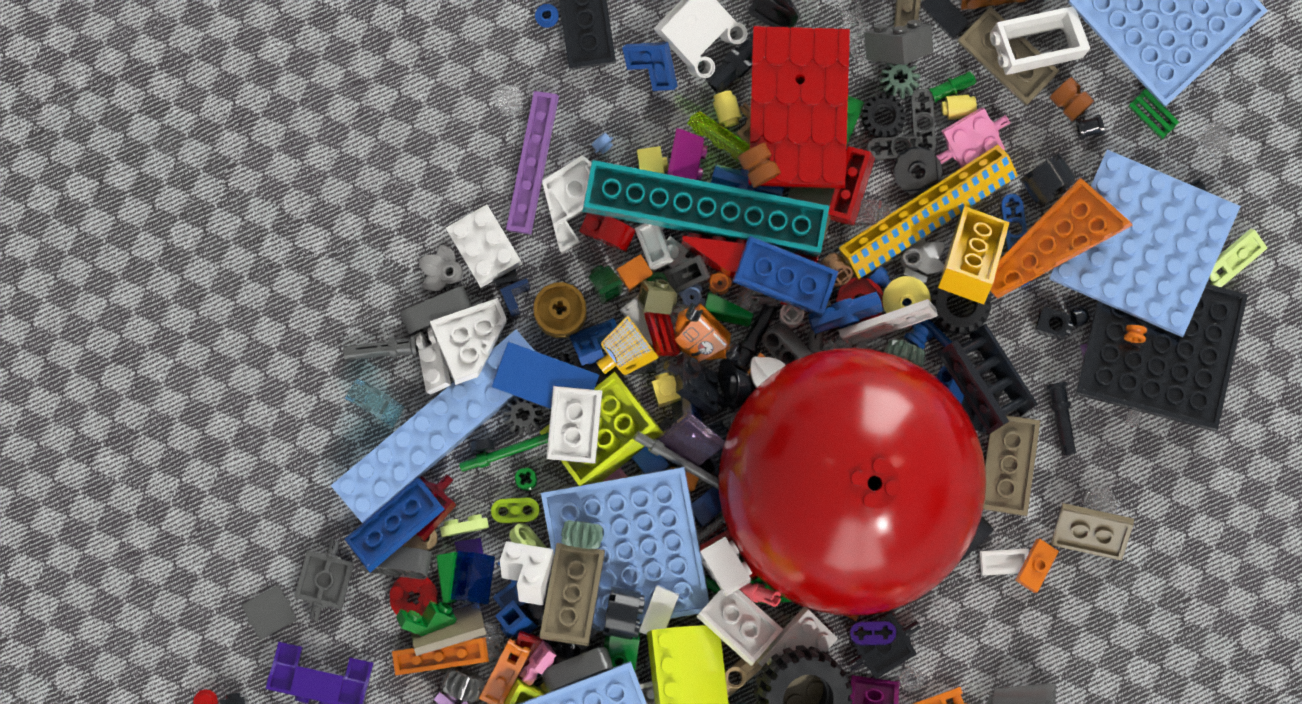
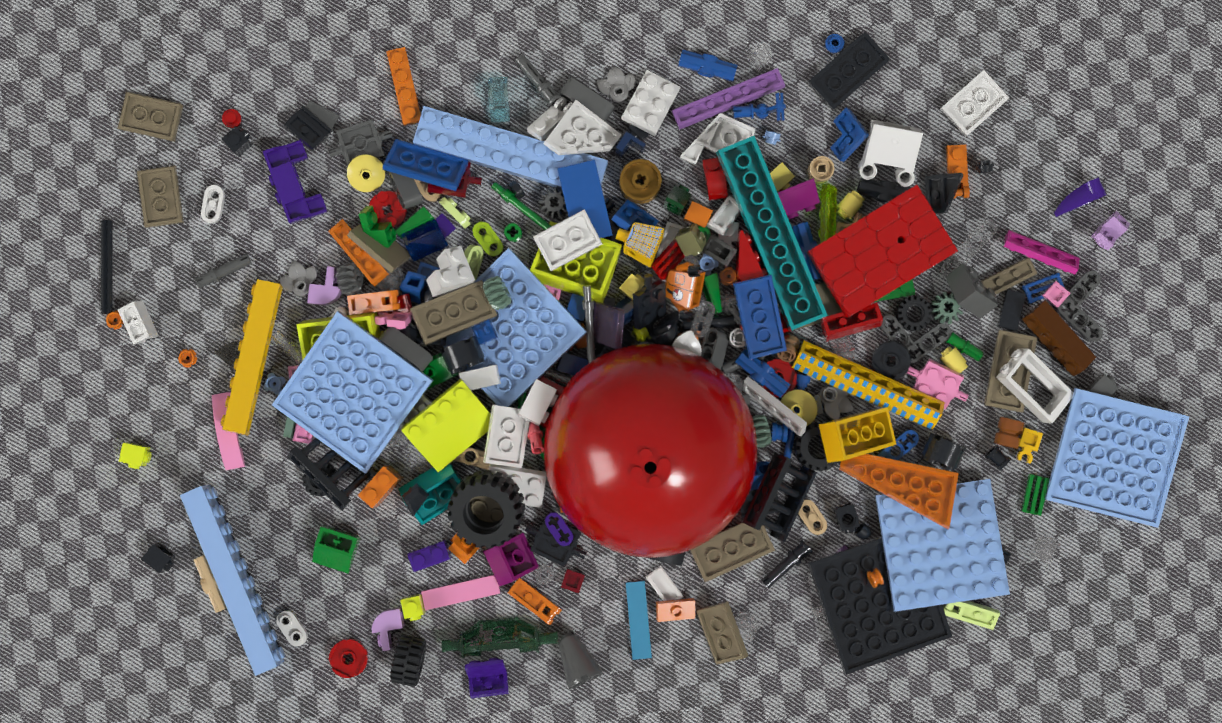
camera: 55 degrees right, 5 degrees up
dark orange wheel [738,143,781,188] -> none
none -> black plate [284,105,332,151]
none -> light yellow dish [347,154,385,192]
none -> orange plate [386,47,421,126]
none -> blue tile [472,320,498,345]
none -> dark red plate [561,568,585,593]
none -> dark azure tile [626,580,652,660]
none -> neon yellow plate [632,326,649,342]
none -> blue piece [678,50,738,82]
none -> clear beam [691,301,715,337]
none -> blue pin [733,93,786,121]
none -> tan plate [798,499,827,535]
none -> tan wheel [806,156,835,185]
none -> yellow plate [1016,428,1043,463]

